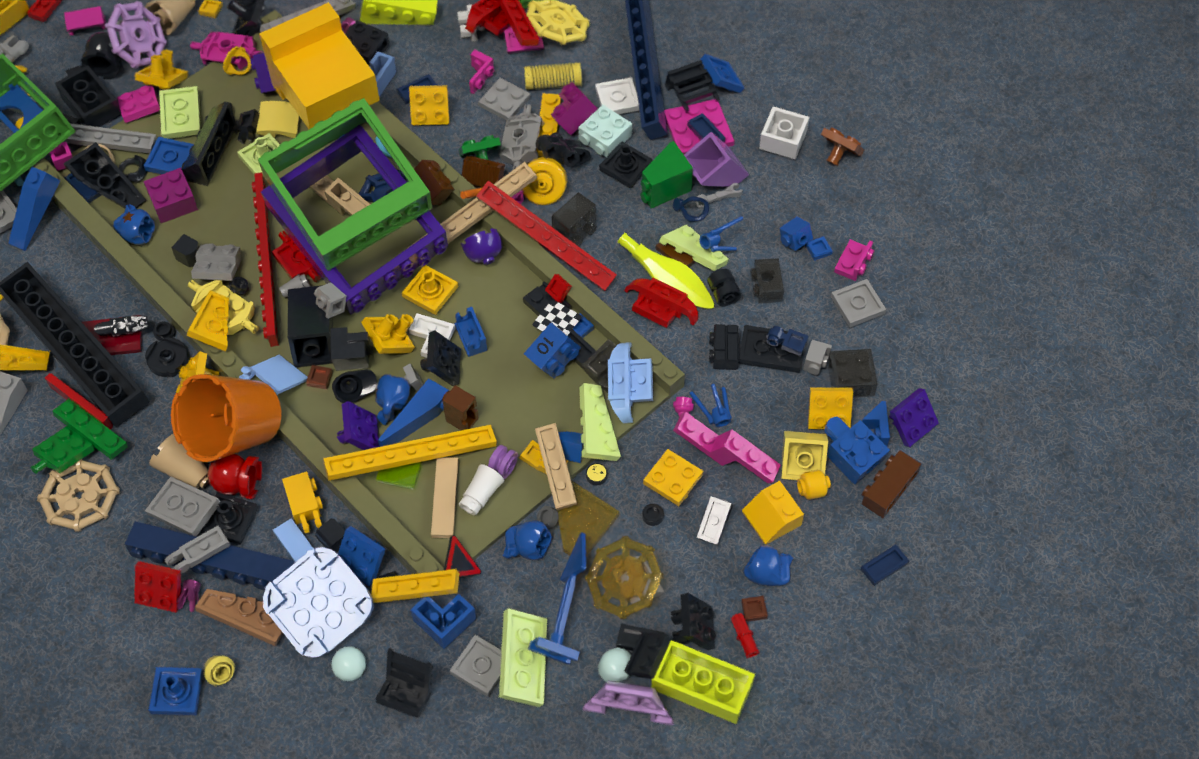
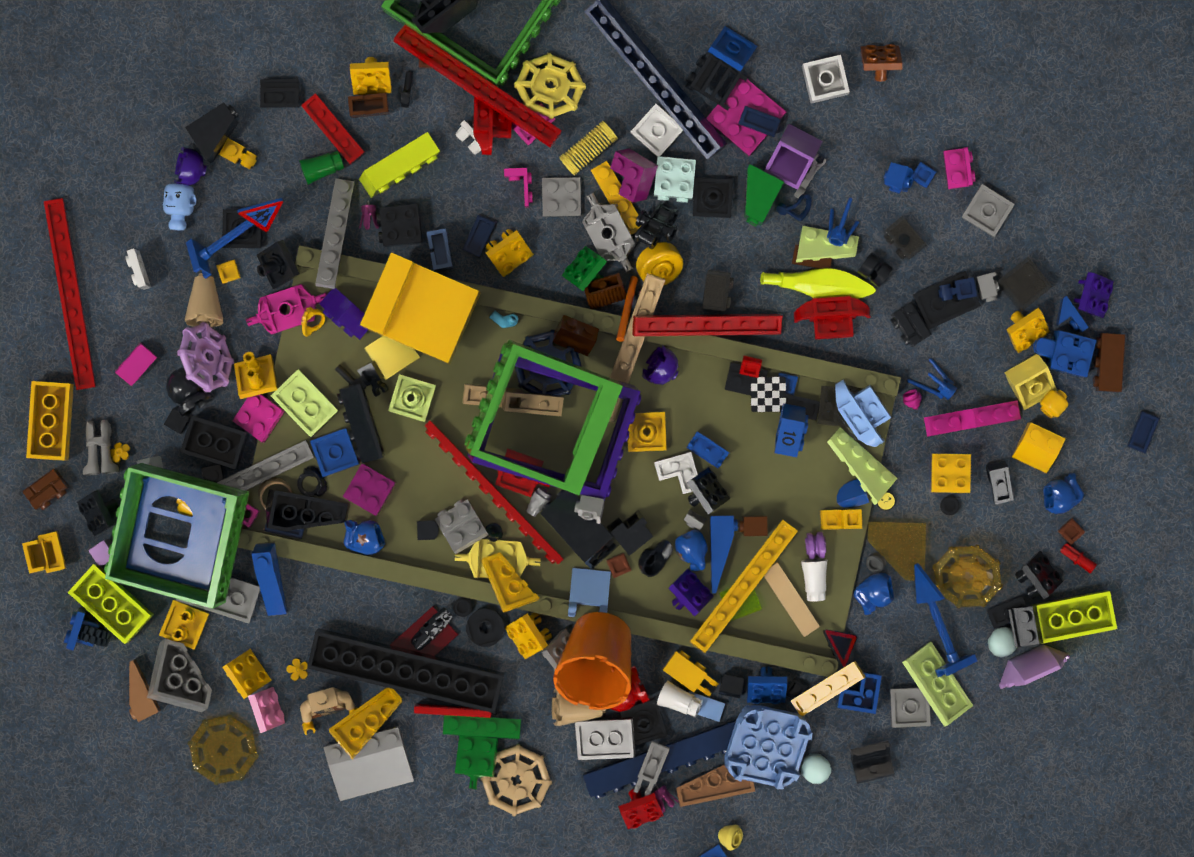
camera: 30 degrees left, 30 degrees up
yellow plate [361,314,415,354] -> none
tan tile [535,423,578,510] -> none
none -> white plant [657,681,703,717]

